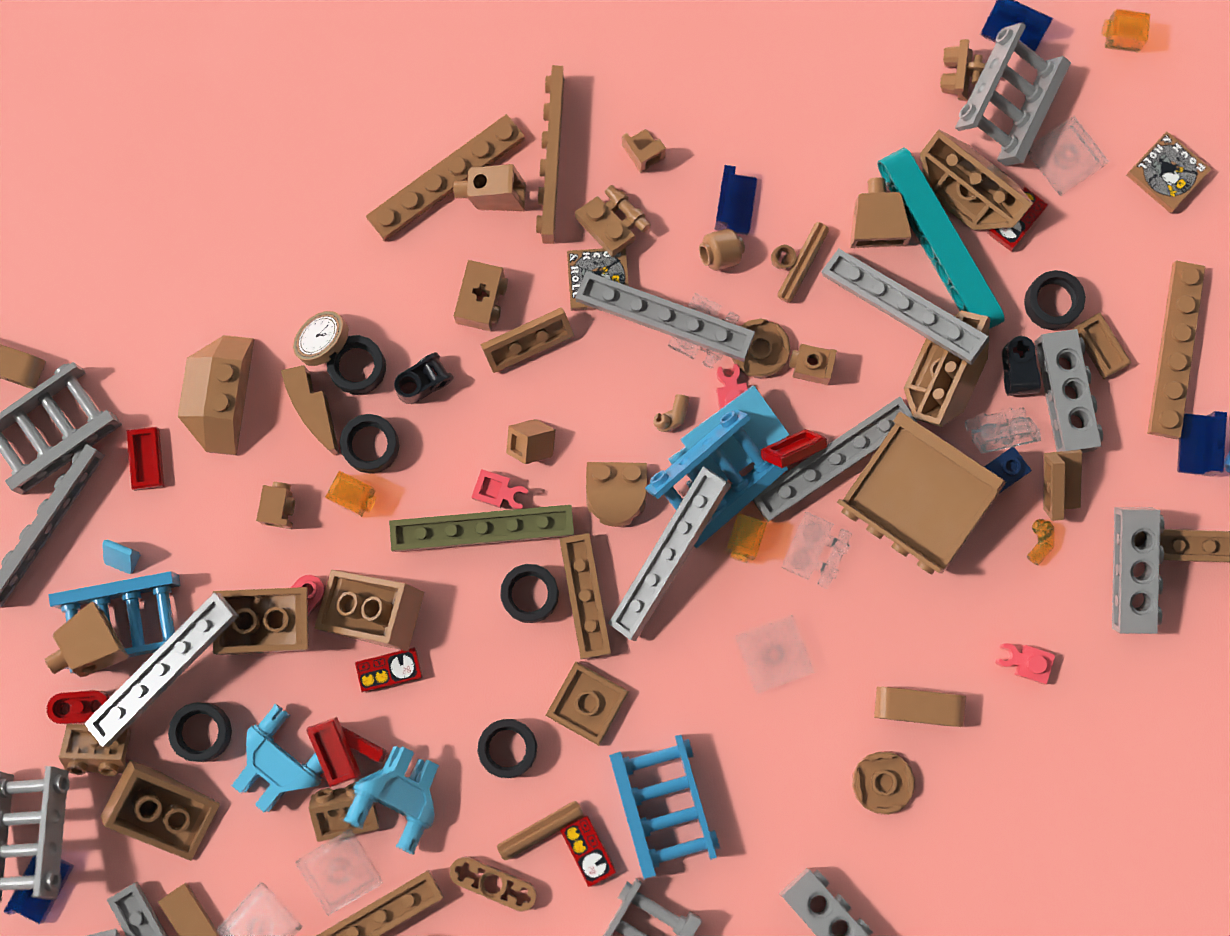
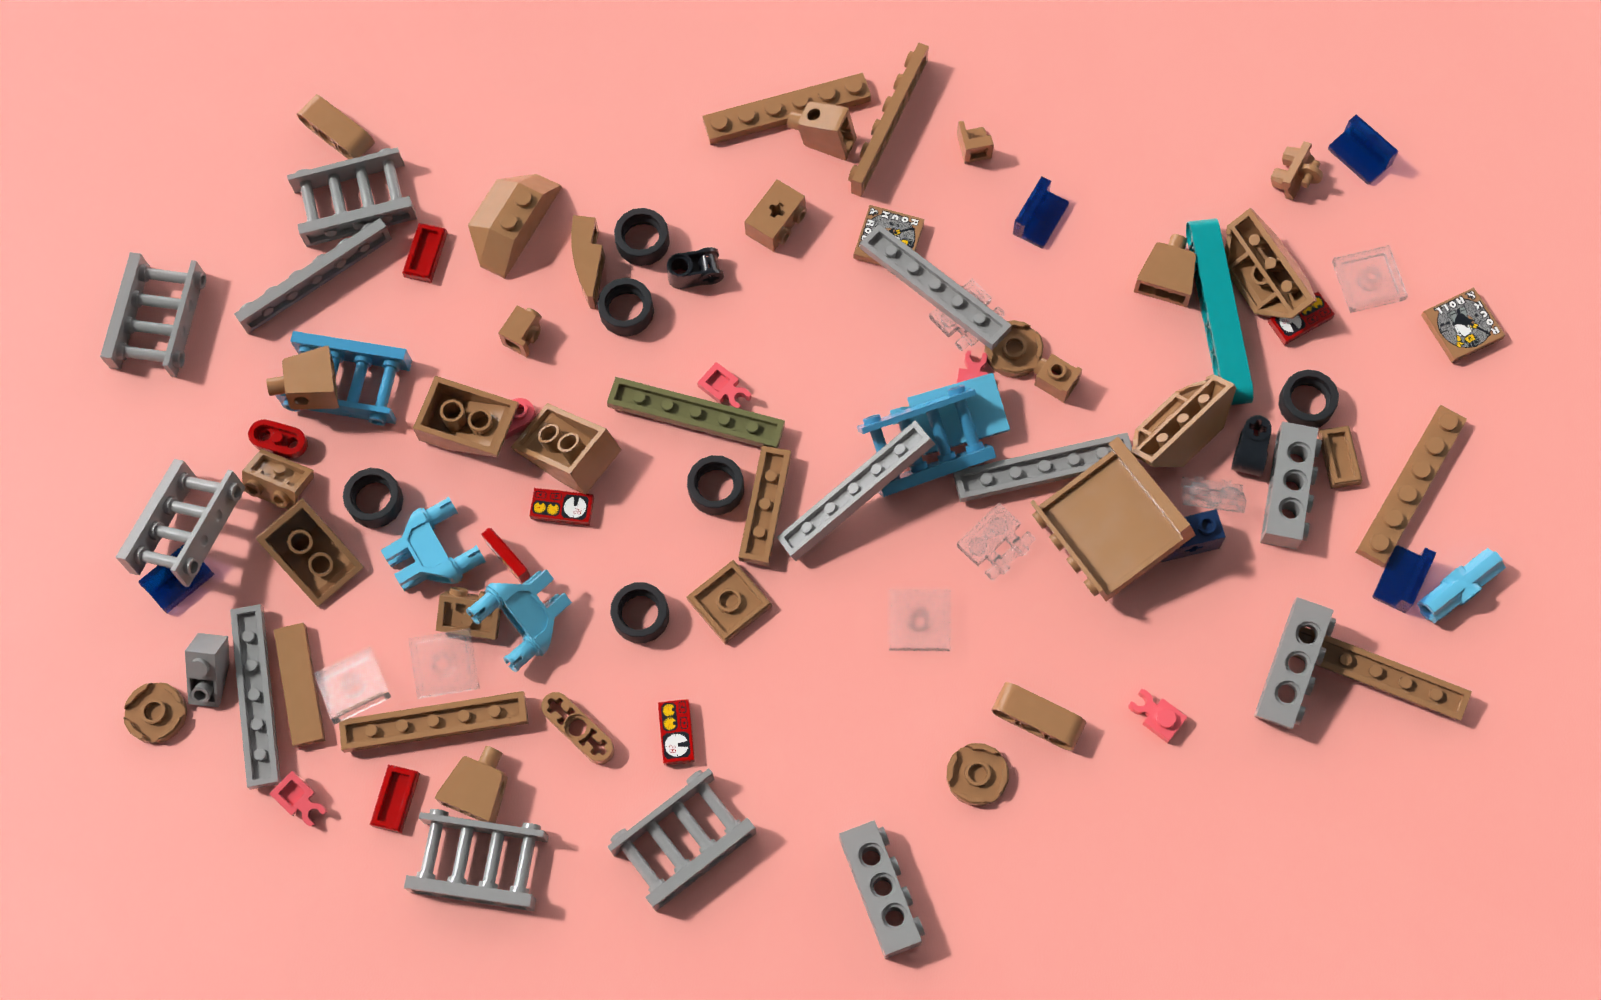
camera: 25 degrees right, 10 degrees down
plate [84,592,239,747] -> none
medium azure slope [102,539,140,574] -> none
tile [293,311,349,366] -> none
red tile [306,717,361,787] -> none
clear yellow brick [325,471,377,518] -> none
medium nougat plate [480,307,574,374] -> none
medium nougat axle [497,801,584,860] -> none
medium nougat panel [506,419,556,464] -> none
medium nougat plate [575,185,651,257] -> none
medium nougat slope [586,462,647,527] -> none
dark azure fence [609,734,720,879] -> none
medium nougat arm [653,394,690,432] -> none
medium nougat head [699,228,745,271] -> none
clear yellow brick [725,513,767,563] -> none
red tile [761,429,827,468] -> none
medium nougat hinge [771,245,796,270] -> none
medium nougat axle [777,222,829,303] -> none
light grey plate [821,248,989,365] -> none
light grey fence [955,23,1071,166] -> none
clear yellow arm [1026,519,1055,566] -> none
medium nougat panel [1043,450,1082,521] -> none
clear yellow brick [1102,9,1150,53] -> none

